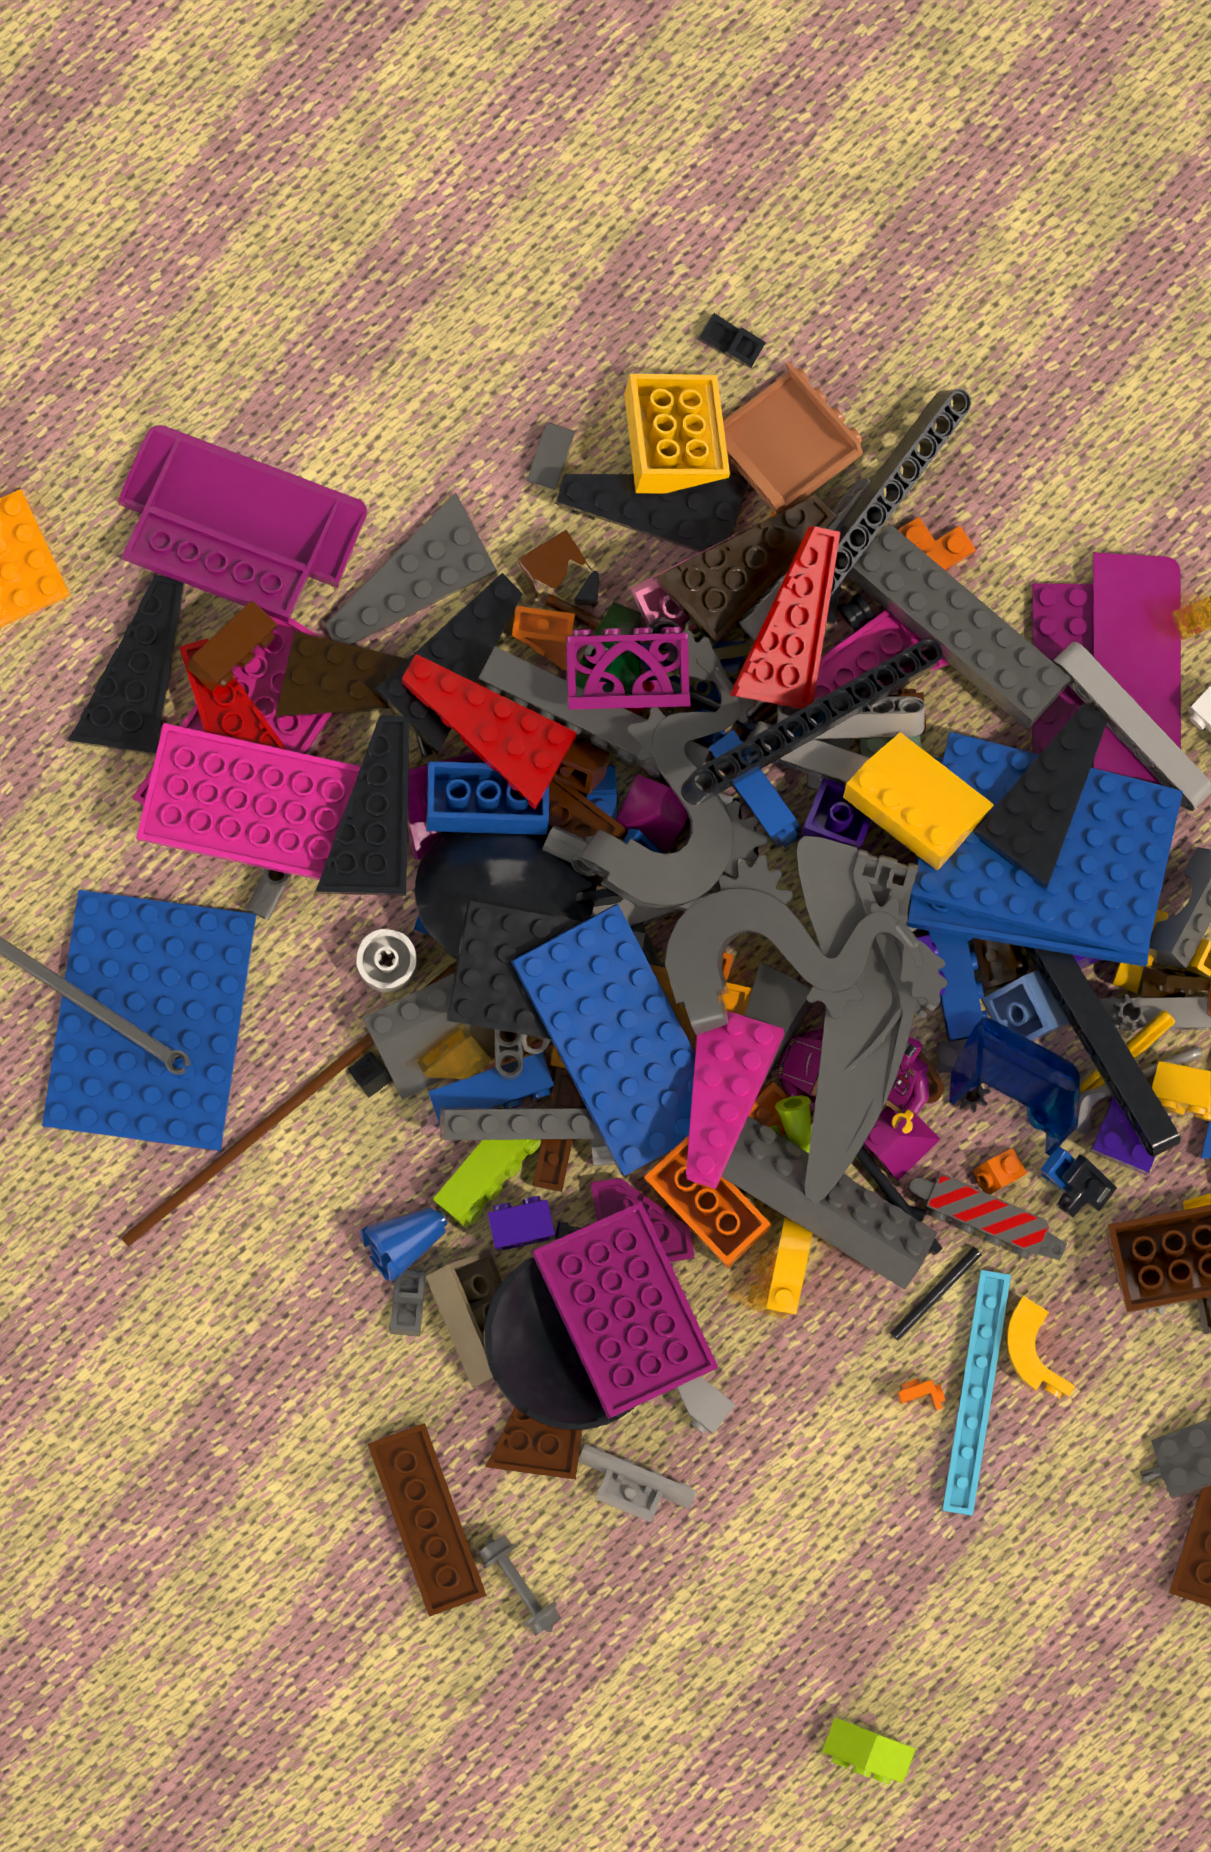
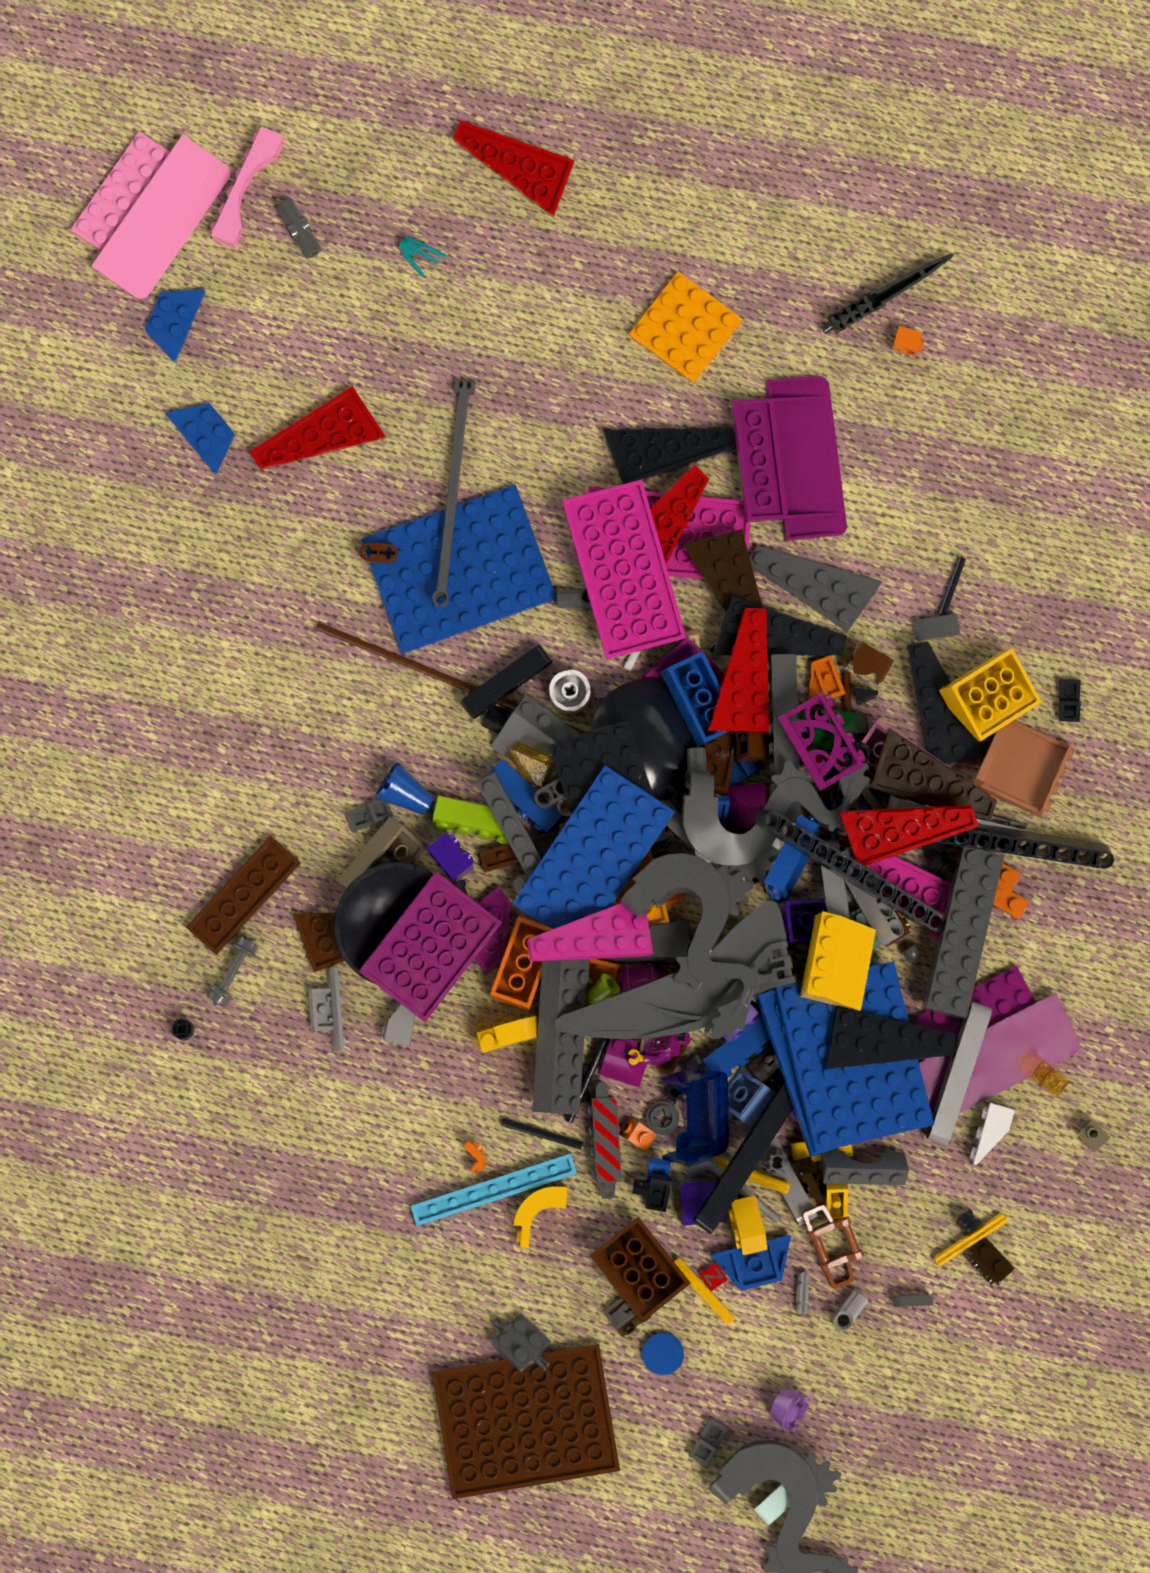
camera: 60 degrees right, 0 degrees up
reddish brown brick [186,600,278,692] -> none
black wing [315,716,409,896] -> none
lime brick [822,1717,916,1785] -> none
none -> black wheel [172,1019,195,1041]
none -> reddish brown beam [359,543,399,564]
none -> black beam [460,644,553,719]
none -> dark grey gear [646,1101,680,1135]
none -> pearl dark grey piece [821,253,954,334]
none -> orange brick [892,326,925,356]
none -> dark grey hinge [902,944,920,961]
none -> black bar [938,557,966,616]

